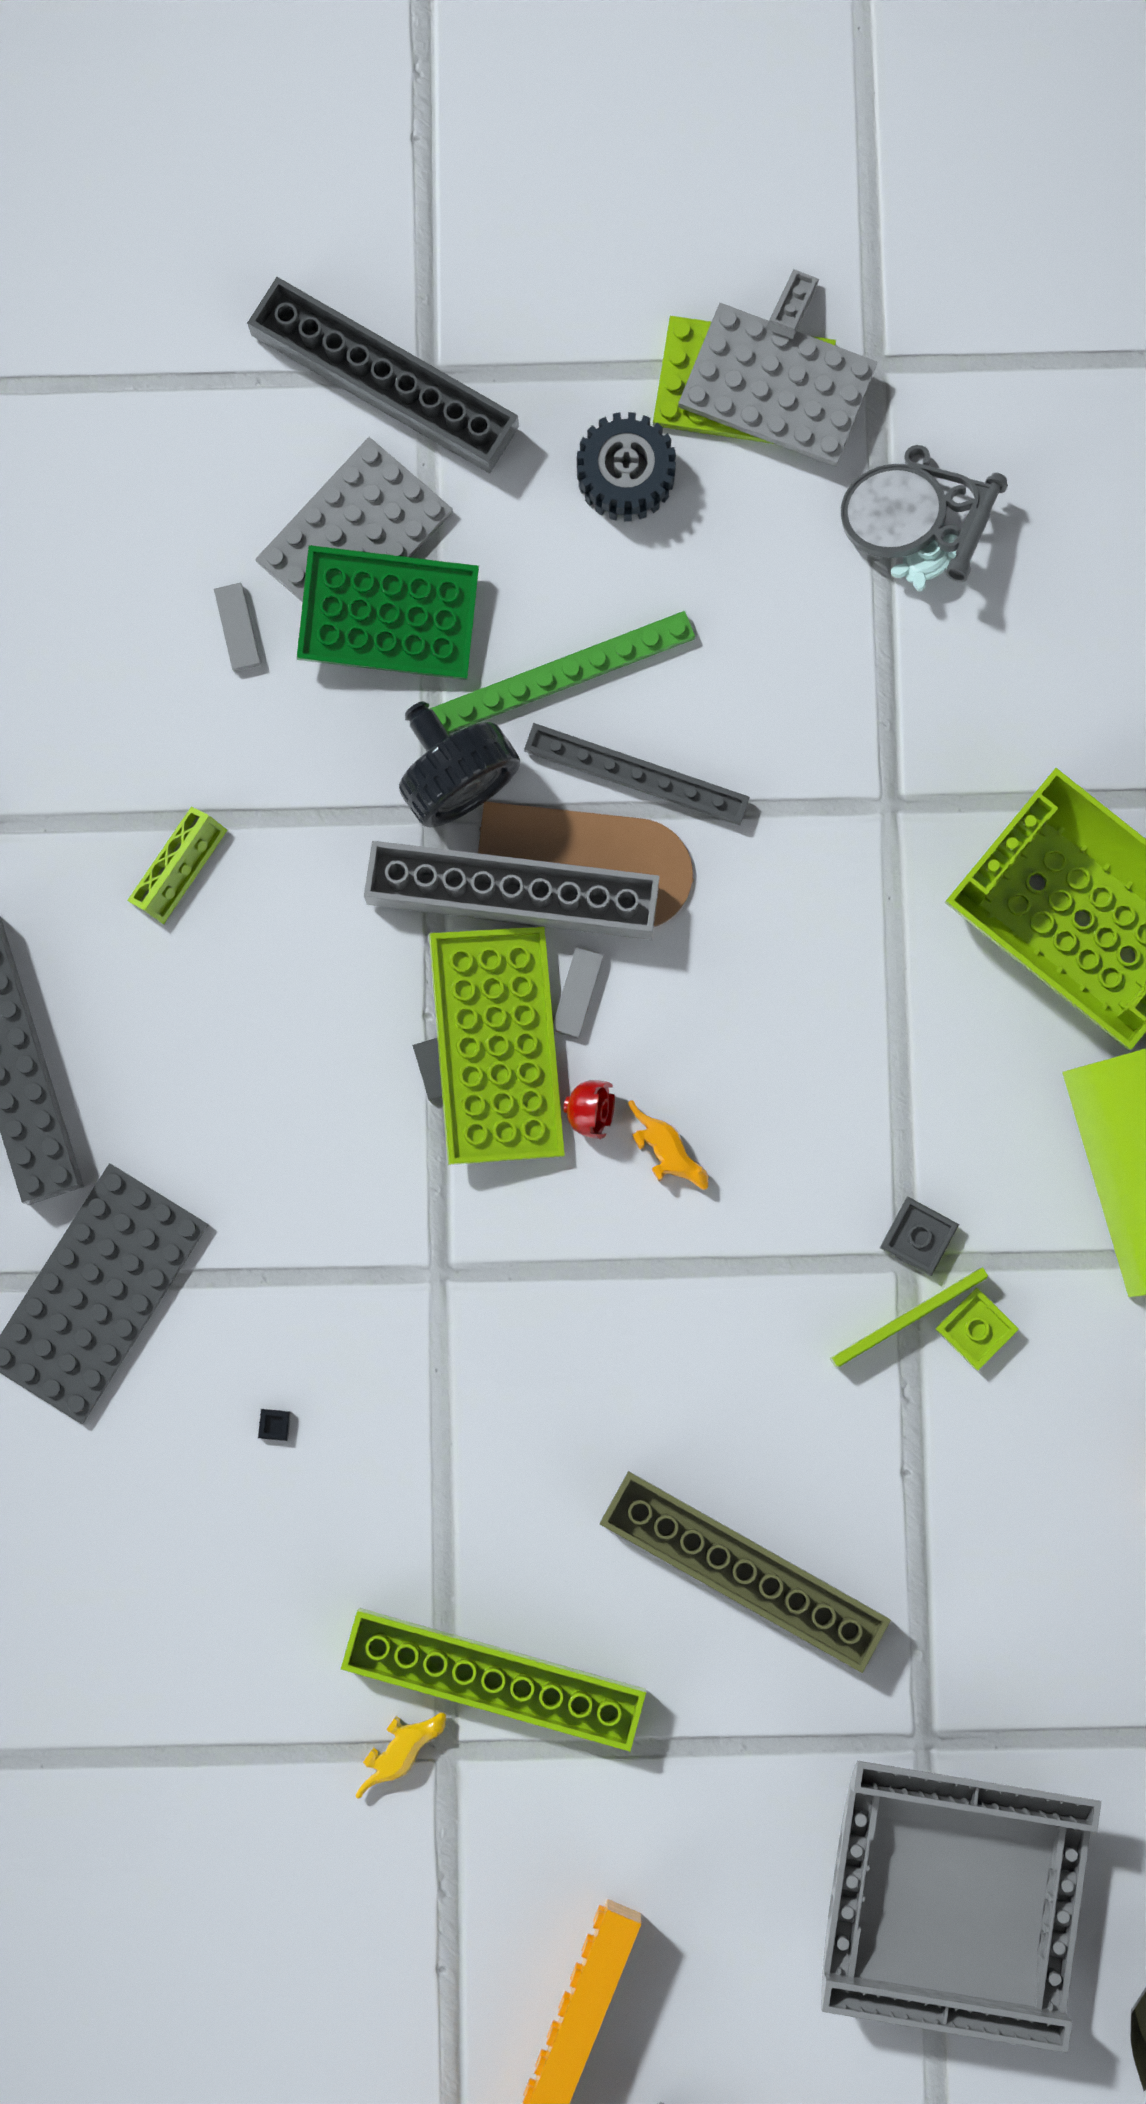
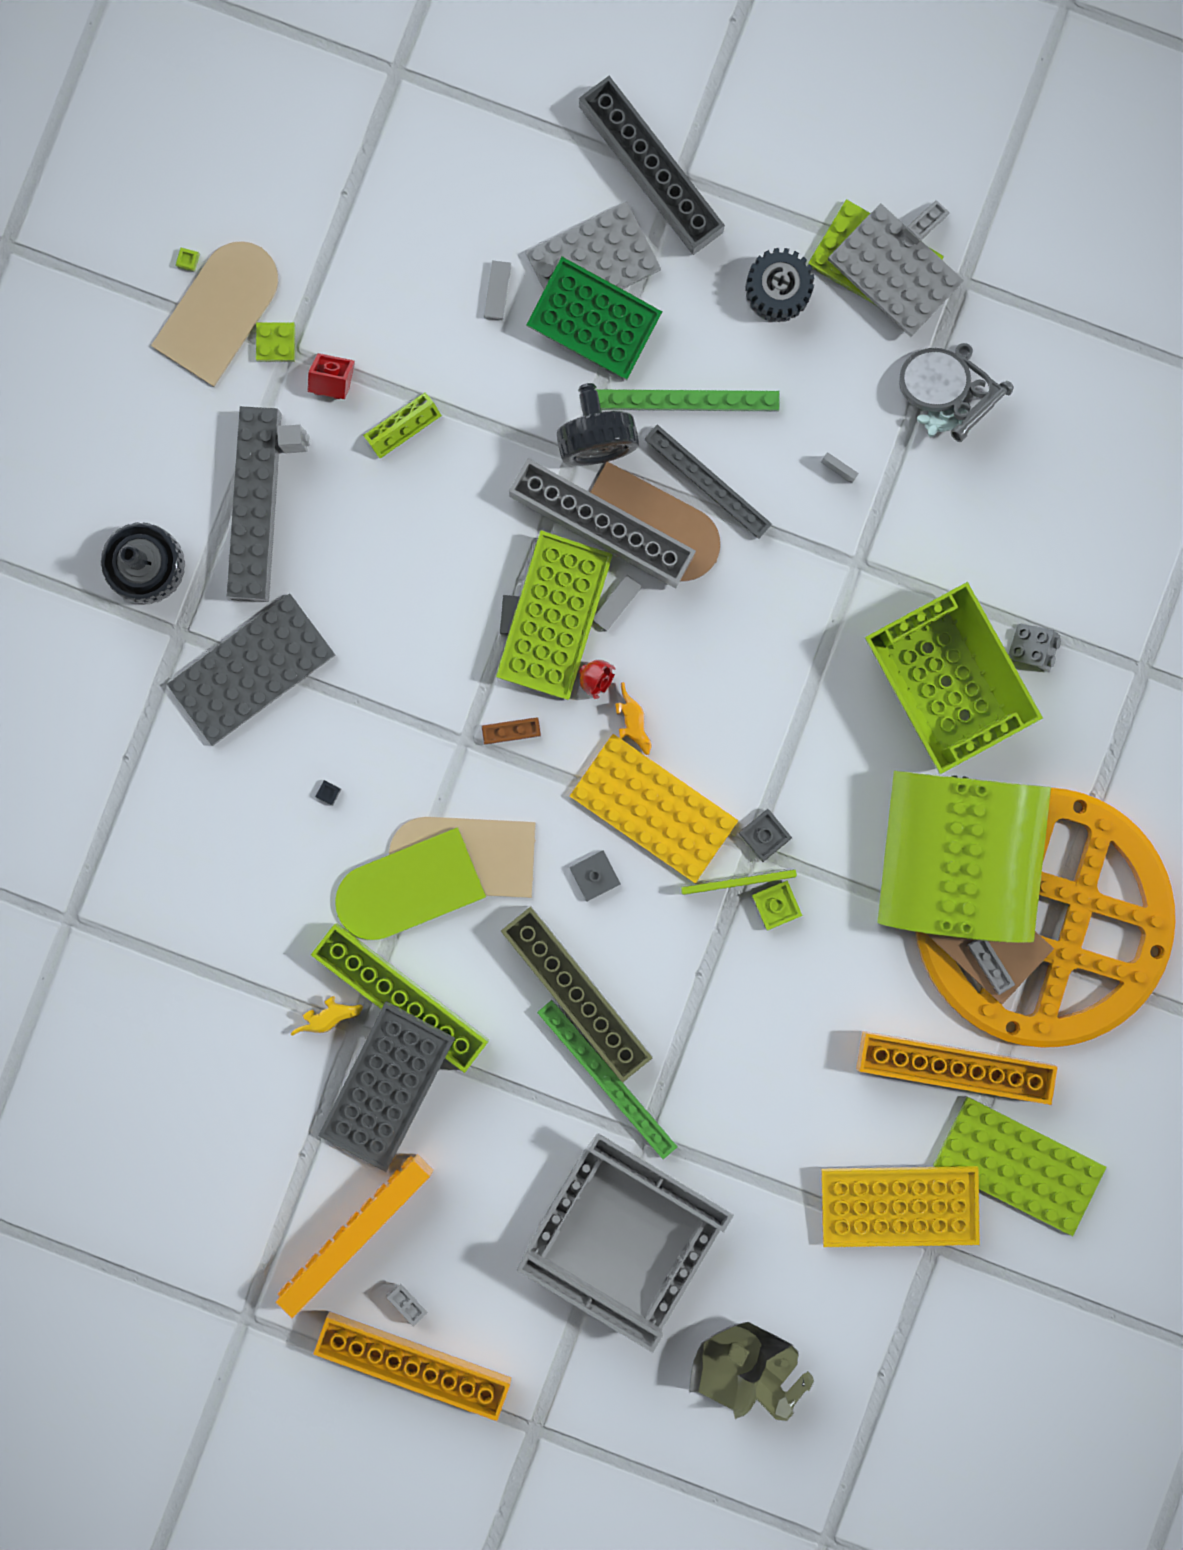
camera: 15 degrees right, 5 degrees up
none -> light grey brick [277,424,310,453]
none -> red slope [307,353,355,400]
none -> dark grey plate [318,1001,455,1172]
none -> lime piece [335,827,486,940]
none -> tan piece [388,817,536,898]
none -> dark orange tile [482,717,541,745]
none -> bright green plate [537,1000,678,1159]
none -> dark grey plate [569,850,621,901]
none -> yellow plate [570,734,739,883]
none -> light grey tile [821,452,859,483]

